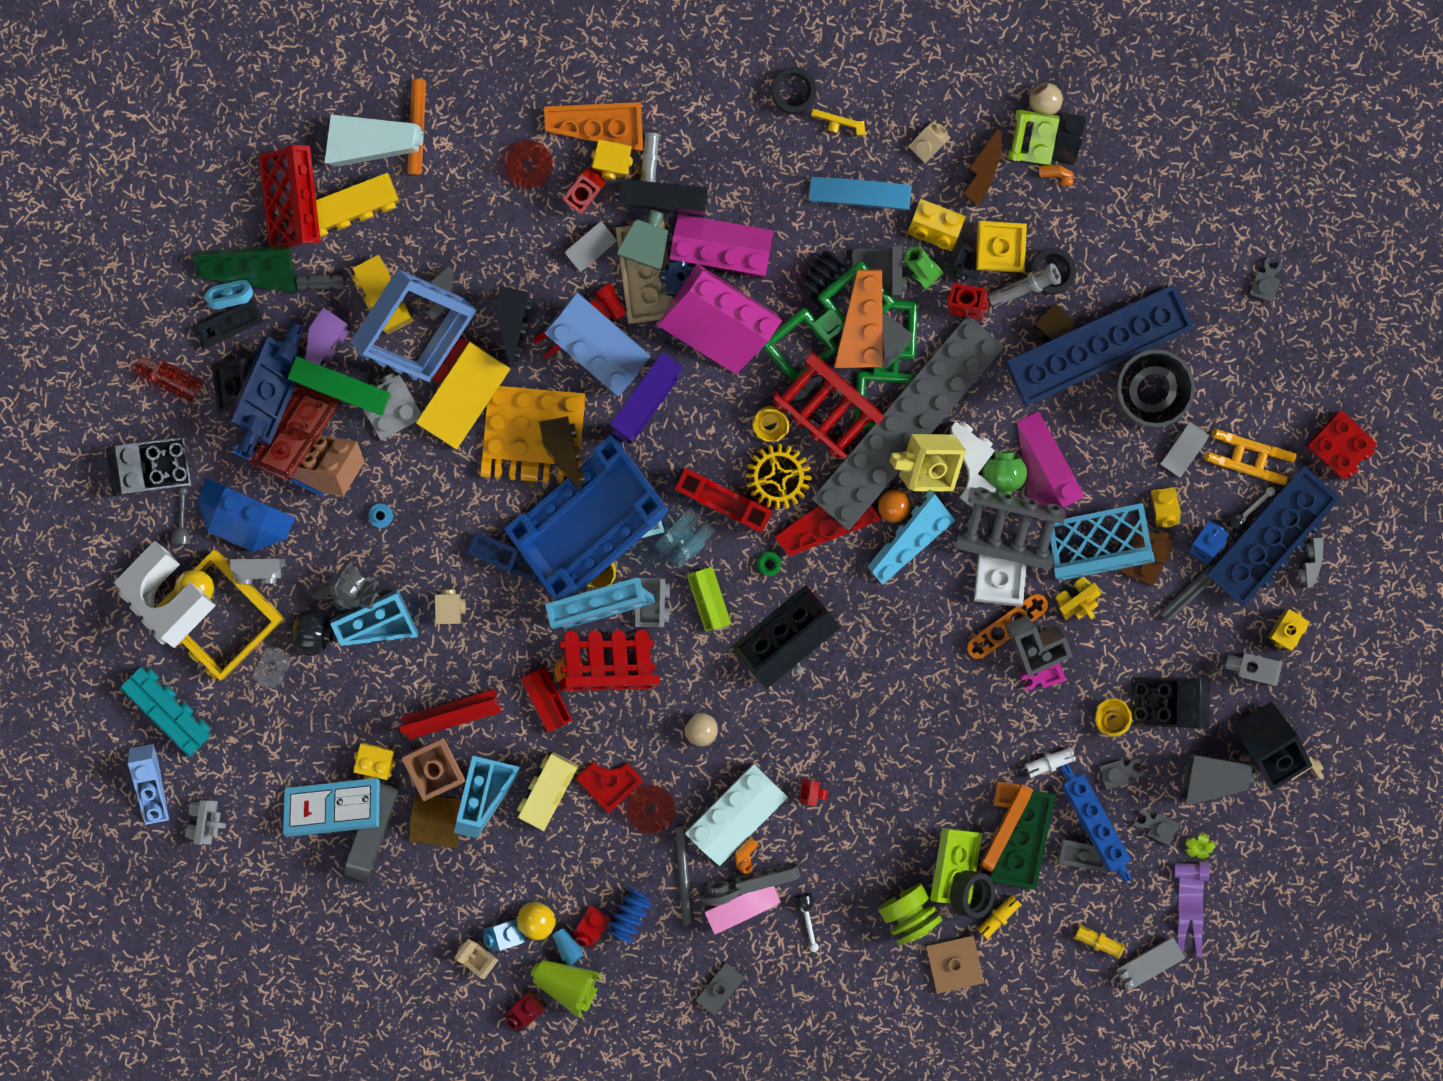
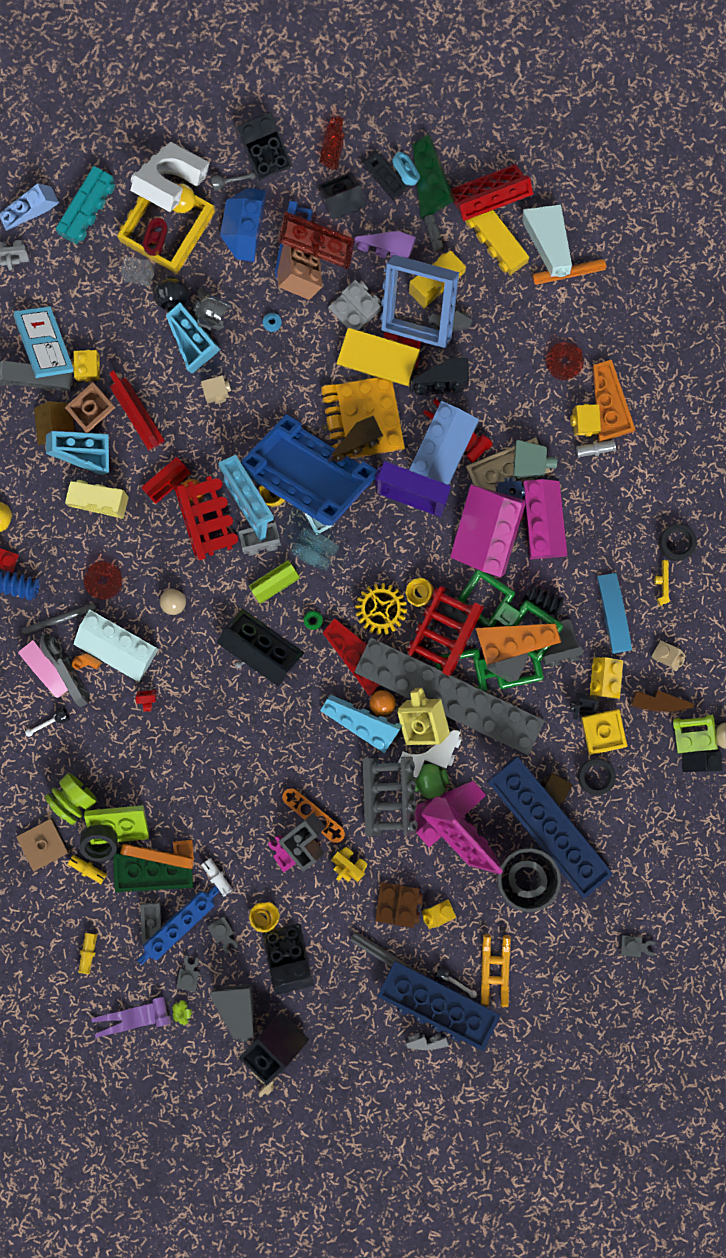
camera: 80 degrees right, 5 degrees down
dark blue plate [227,323,305,458] -> none
light grey slope [230,559,285,584] -> none
green slope [288,356,391,416] -> none
dark blue slope [466,532,544,586] -> none
red head [562,168,607,215] -> none
light grey slope [564,221,617,272] -> none
red tile [575,762,644,814] -> none
black slope [614,179,708,217] -> none
red arch [675,468,773,533] -> none
bright green piece [904,246,944,290] -> none
red head [947,283,989,321] -> none
white plate [974,554,1026,607] -> none
light grey pin [988,263,1061,307] -> none
orange arm [1039,165,1074,186] -> none
medium azure fence [1050,503,1155,581] -> none
light grey hinge [1116,936,1185,991] -> none
light grey slope [1160,421,1210,478] -> none
blue head [1188,521,1229,565] -> none
light grey torso [1225,653,1283,686] -> none
yellow head [1267,609,1310,651] -> none
red brick [1305,410,1377,480] -> none
none -> dark red plate [143,218,168,256]
none -> dark pink slope [421,797,503,874]

